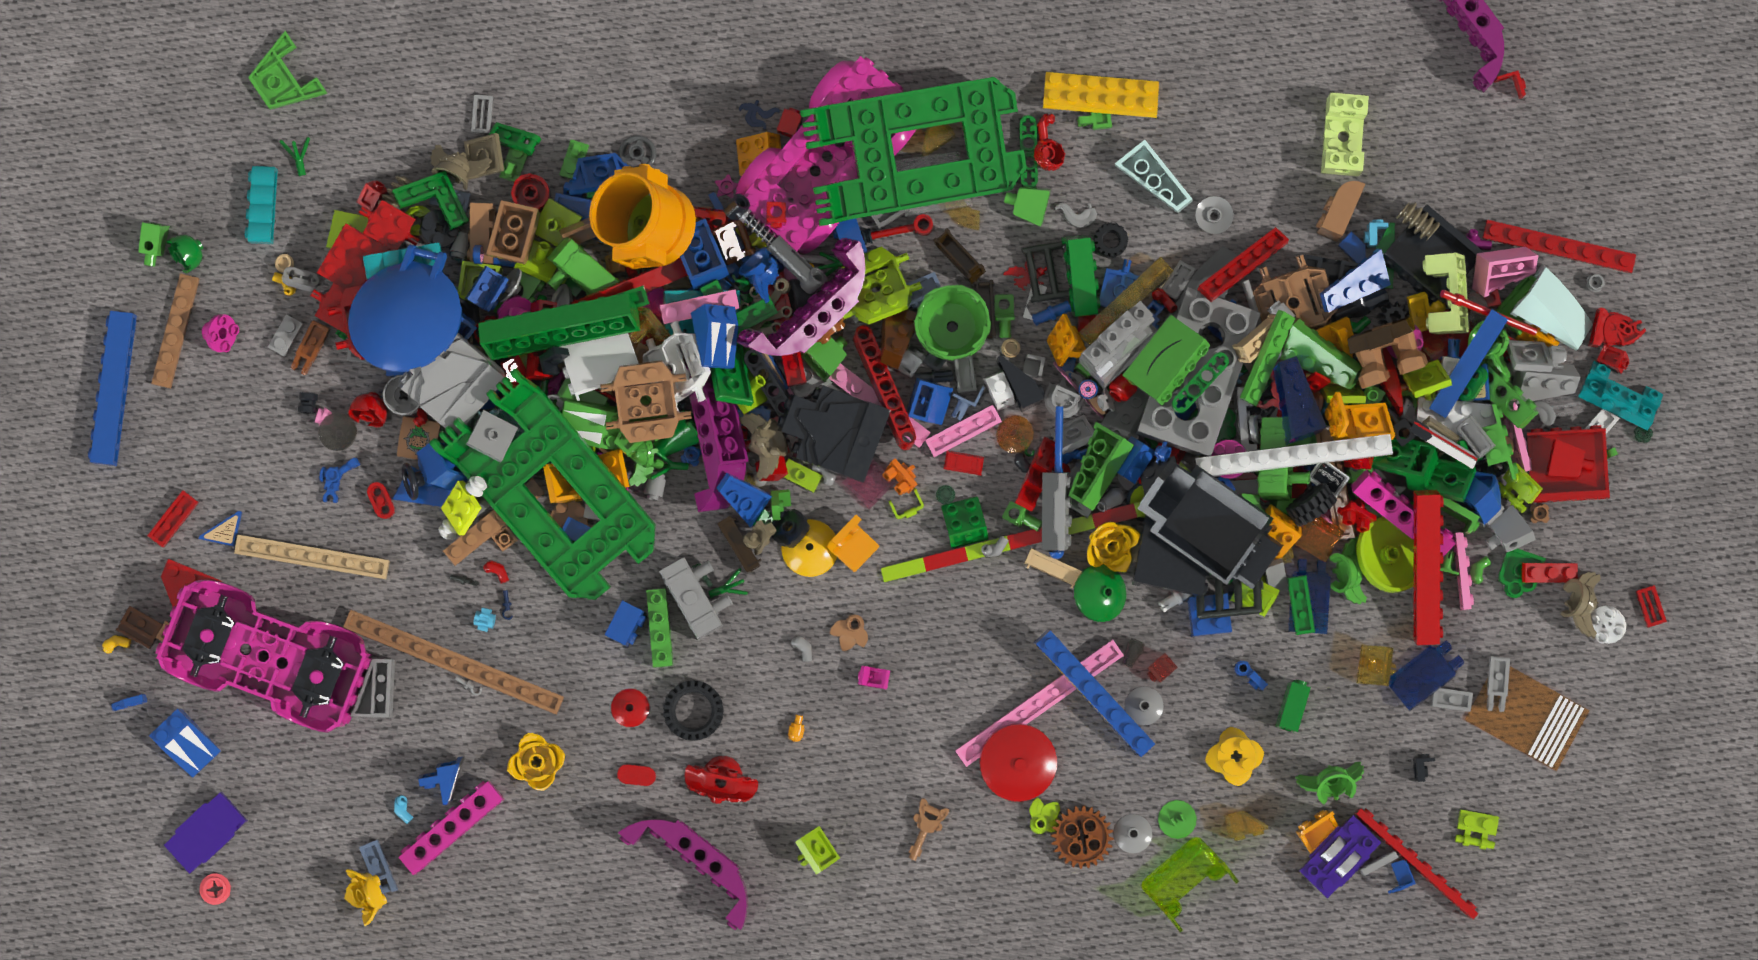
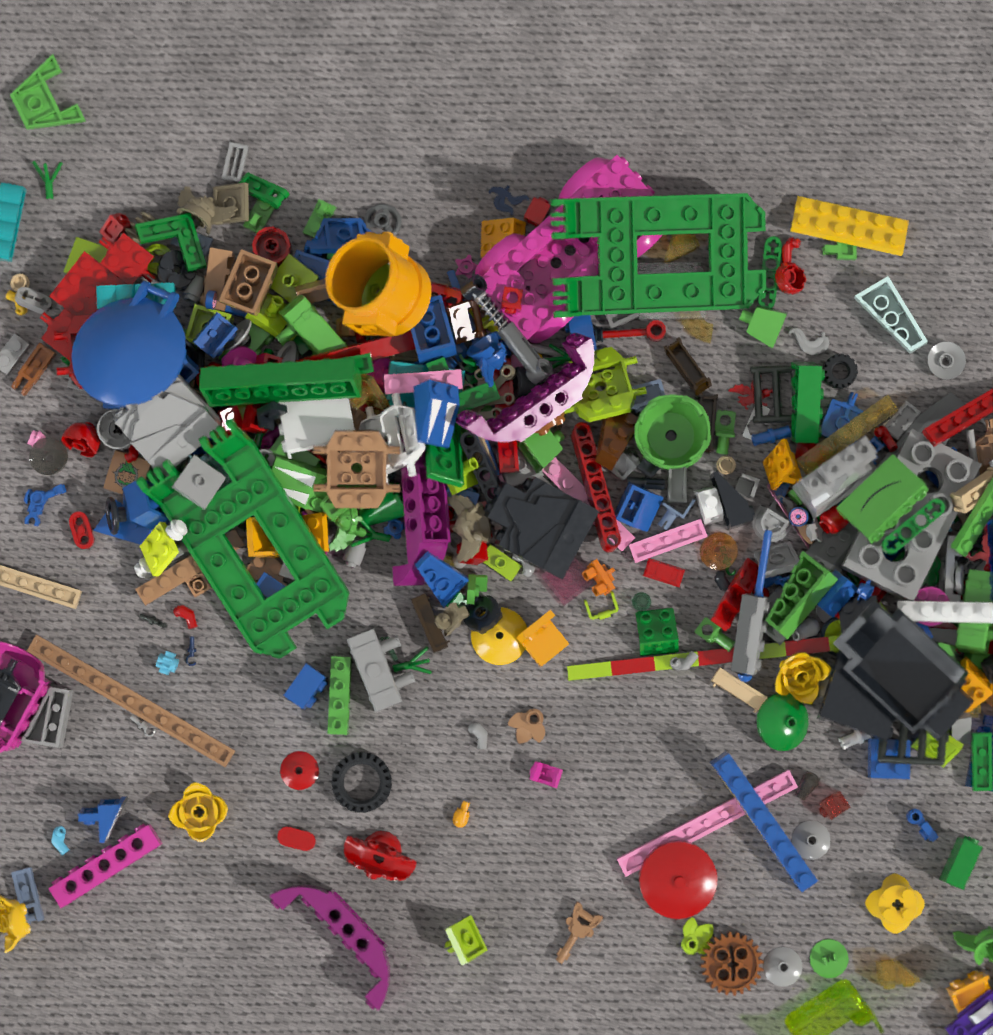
camera: 10 degrees right, 0 degrees up
black wheel [297,392,318,414] -> none

